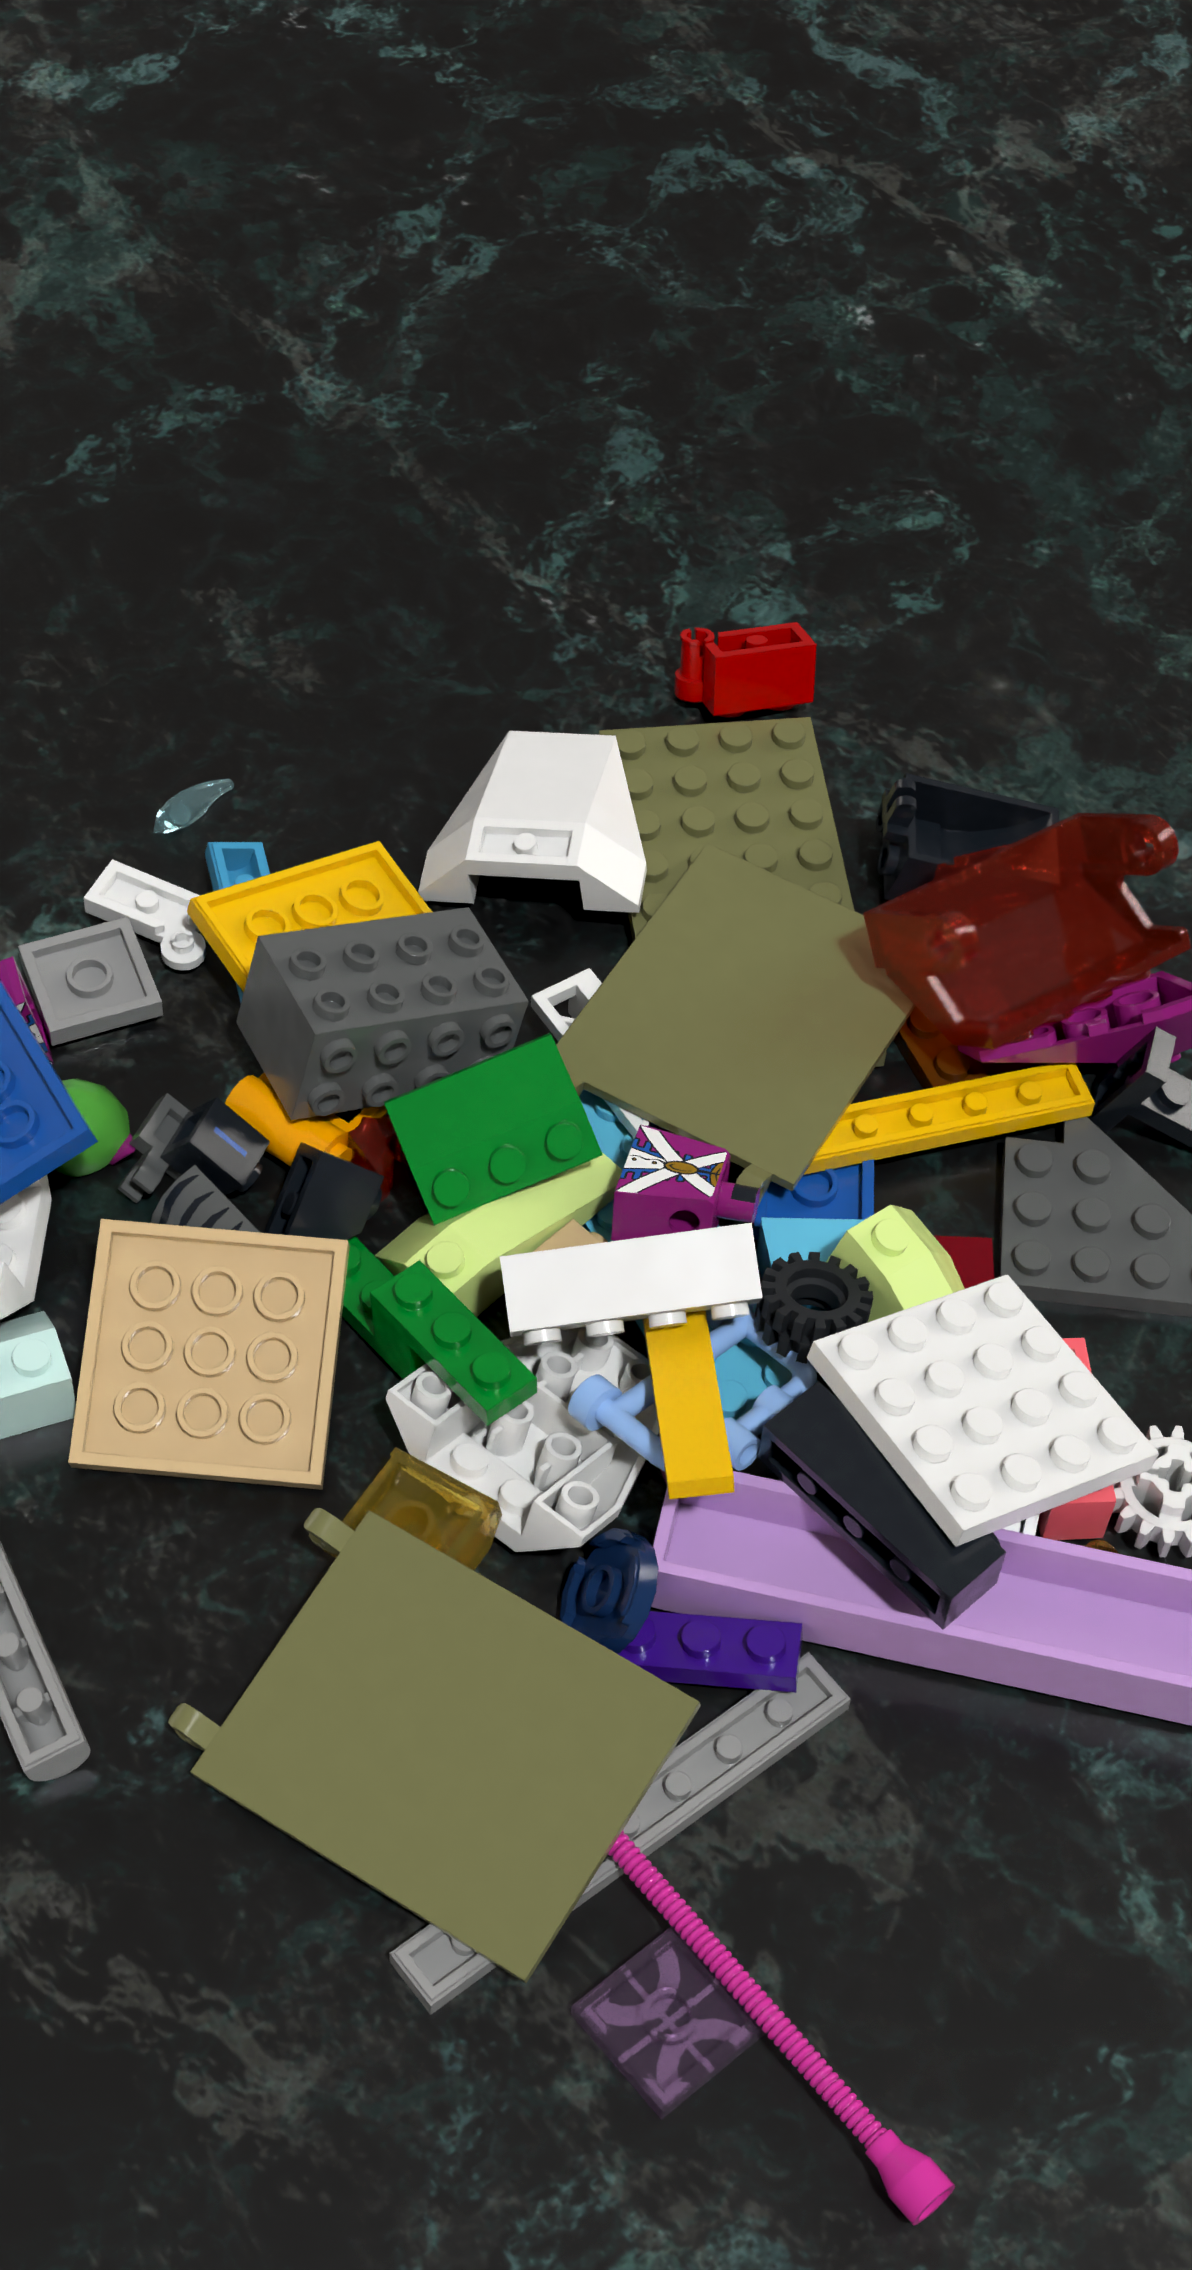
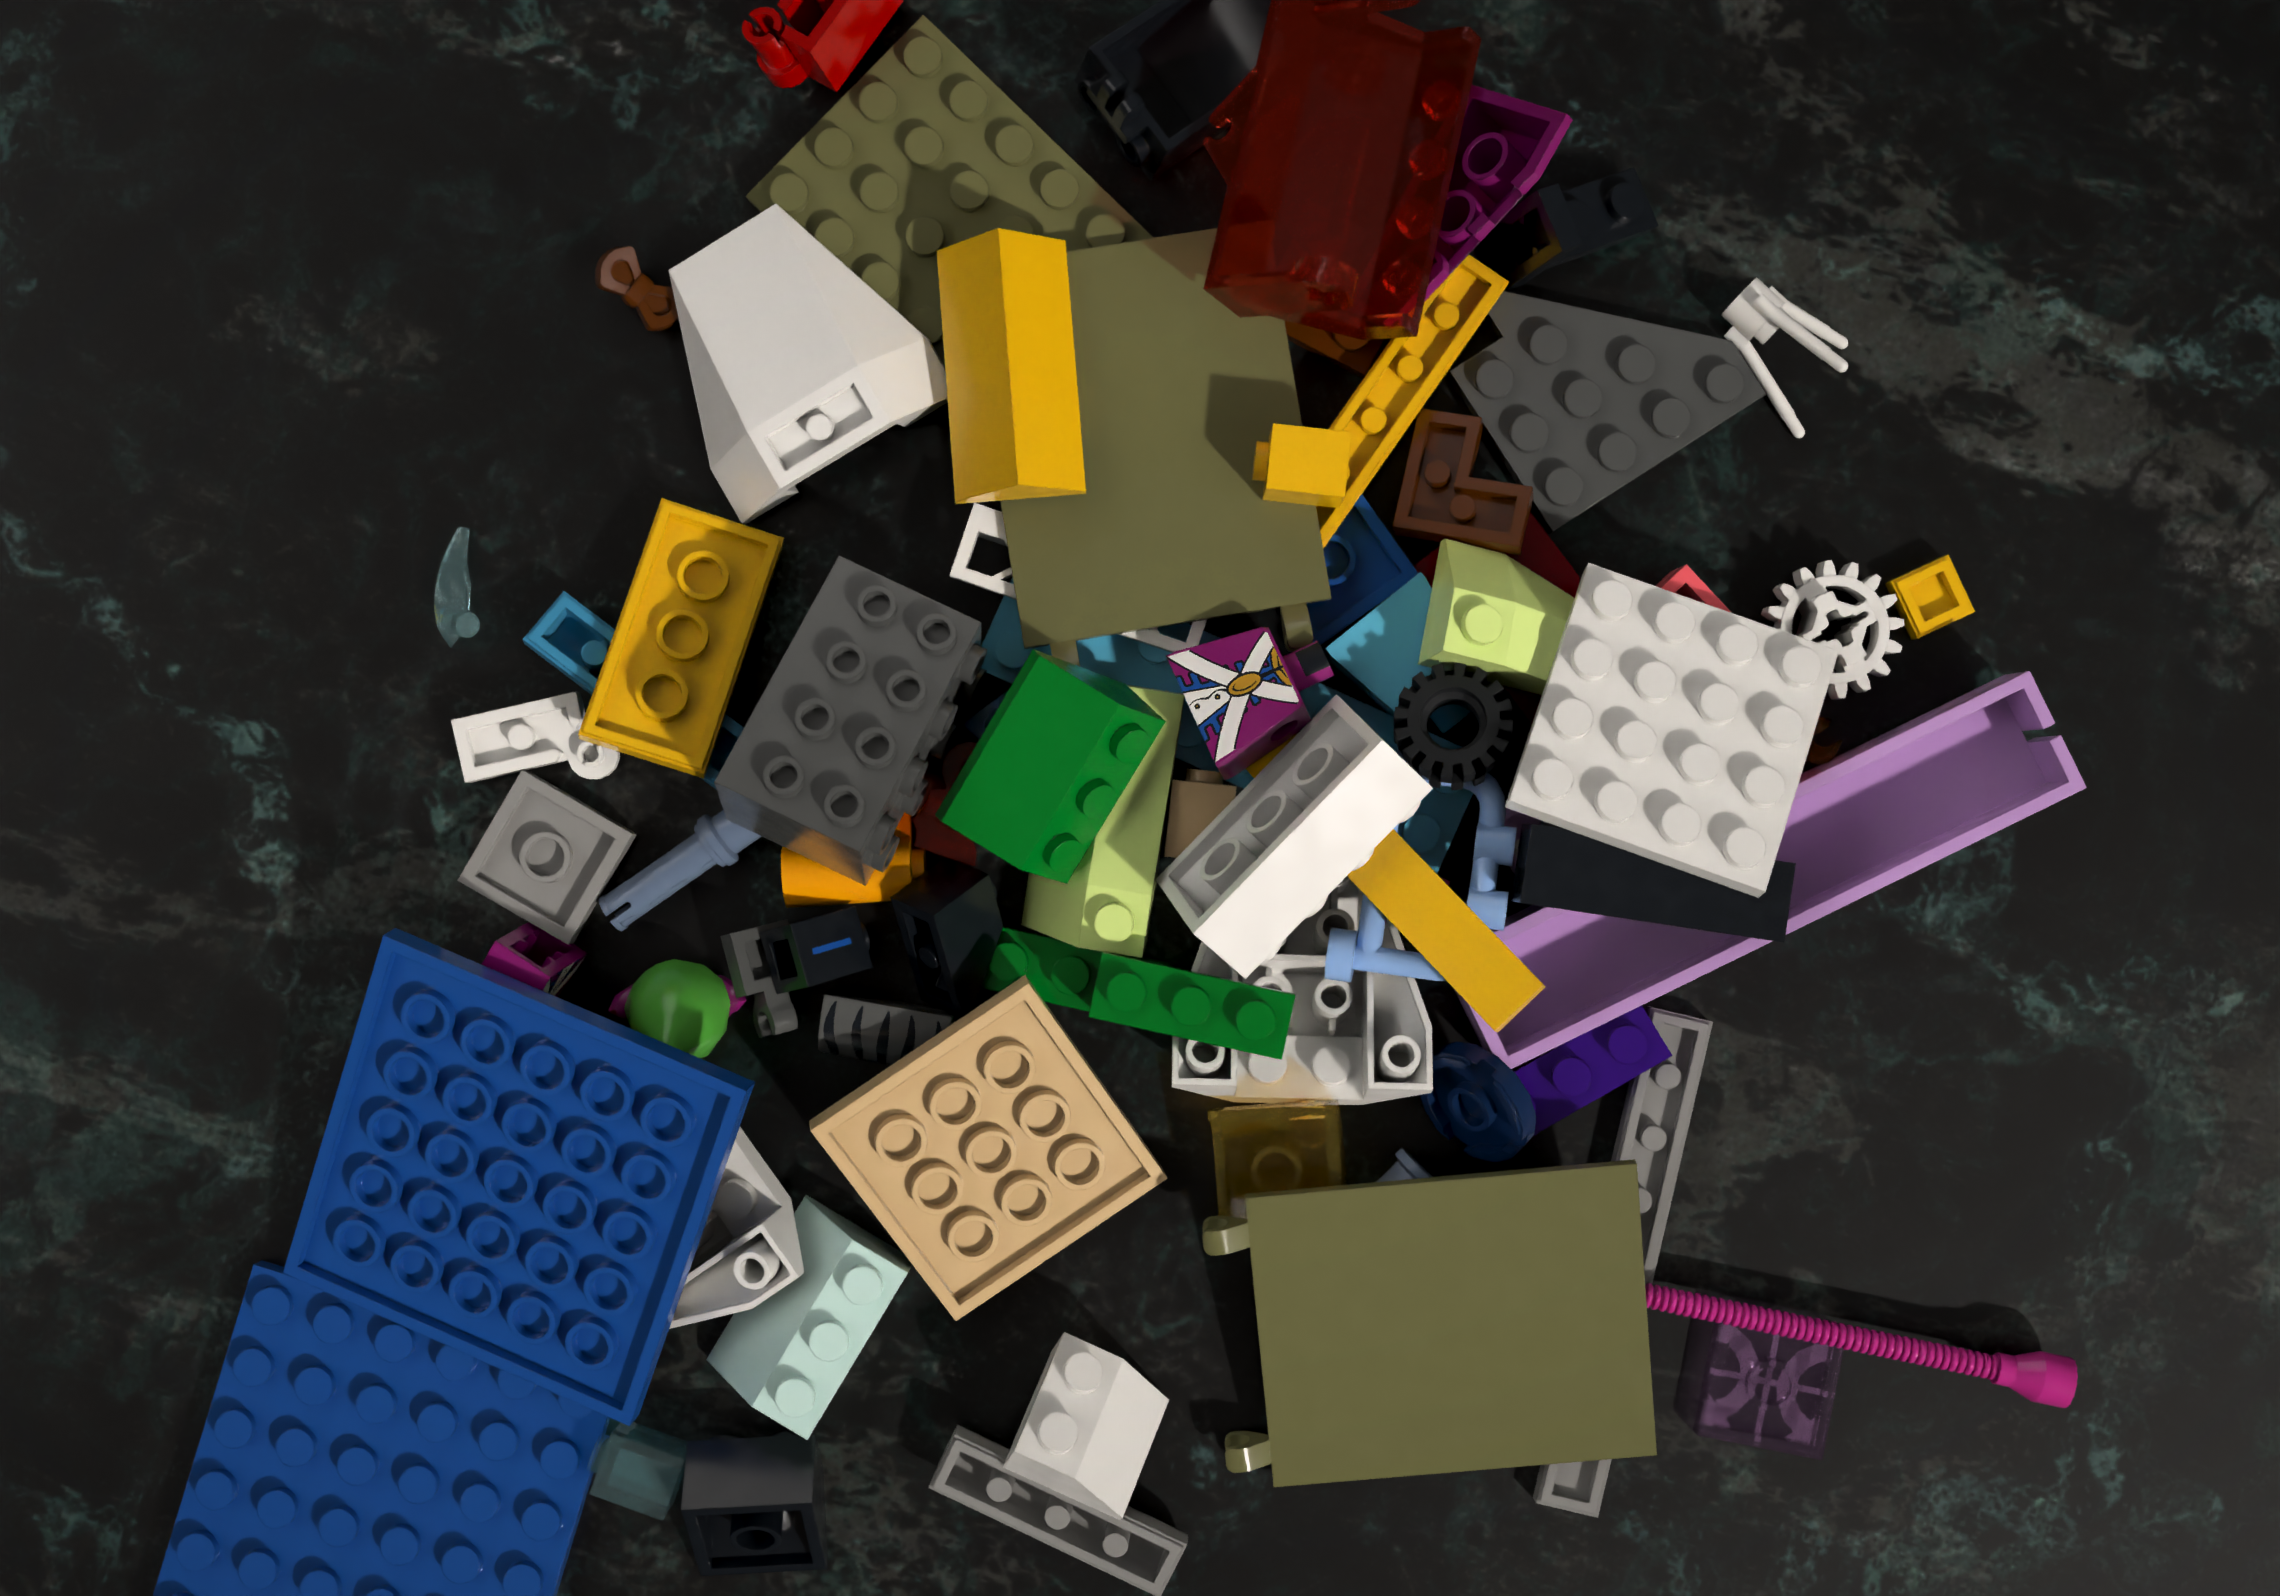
camera: 35 degrees left, 35 degrees up
none -> reddish brown piece [595,245,679,331]
none -> sand blue pin [598,810,762,931]
none -> yellow slope [937,228,1086,504]
none -> white slope [1003,1332,1169,1520]
none -> yellow brick [1252,423,1352,508]
none -> reddish brown plate [1393,408,1533,556]

